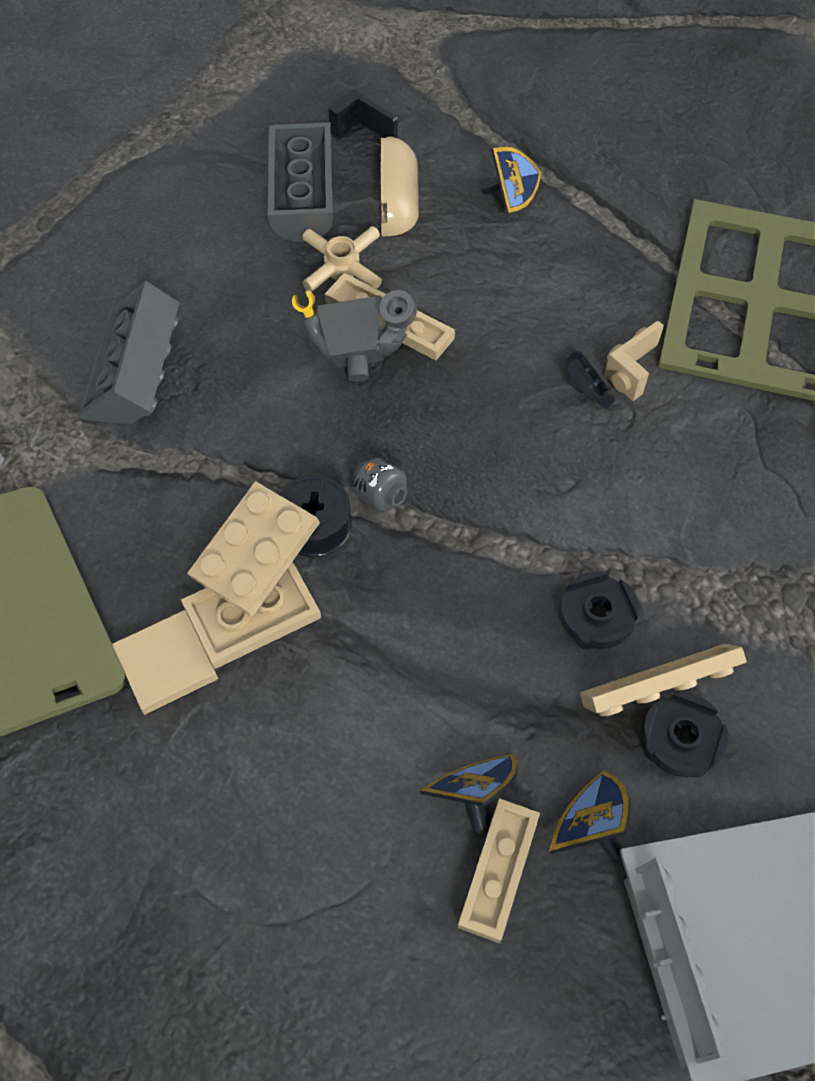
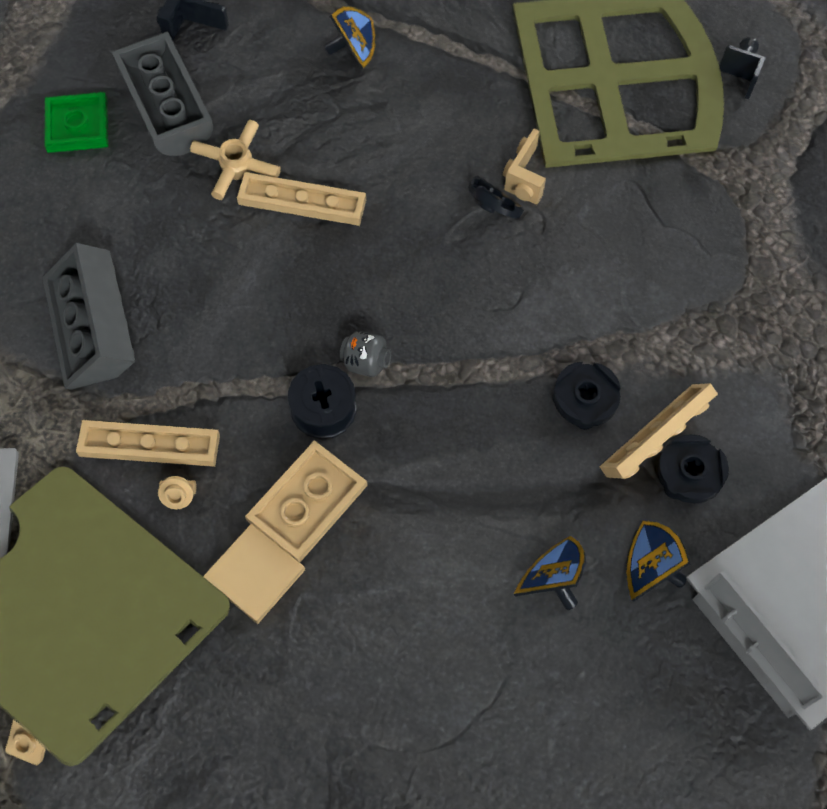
camera: 25 degrees left, 5 degrees up
tan plate [187,481,320,617] -> none
dark grey torso [292,290,417,382] -> none
tan brick [381,137,419,236] -> none
tan plate [458,799,540,943] -> none
none -> green tile [45,92,108,153]
none -> tan plate [76,420,220,467]
none -> tan plate [158,476,196,509]

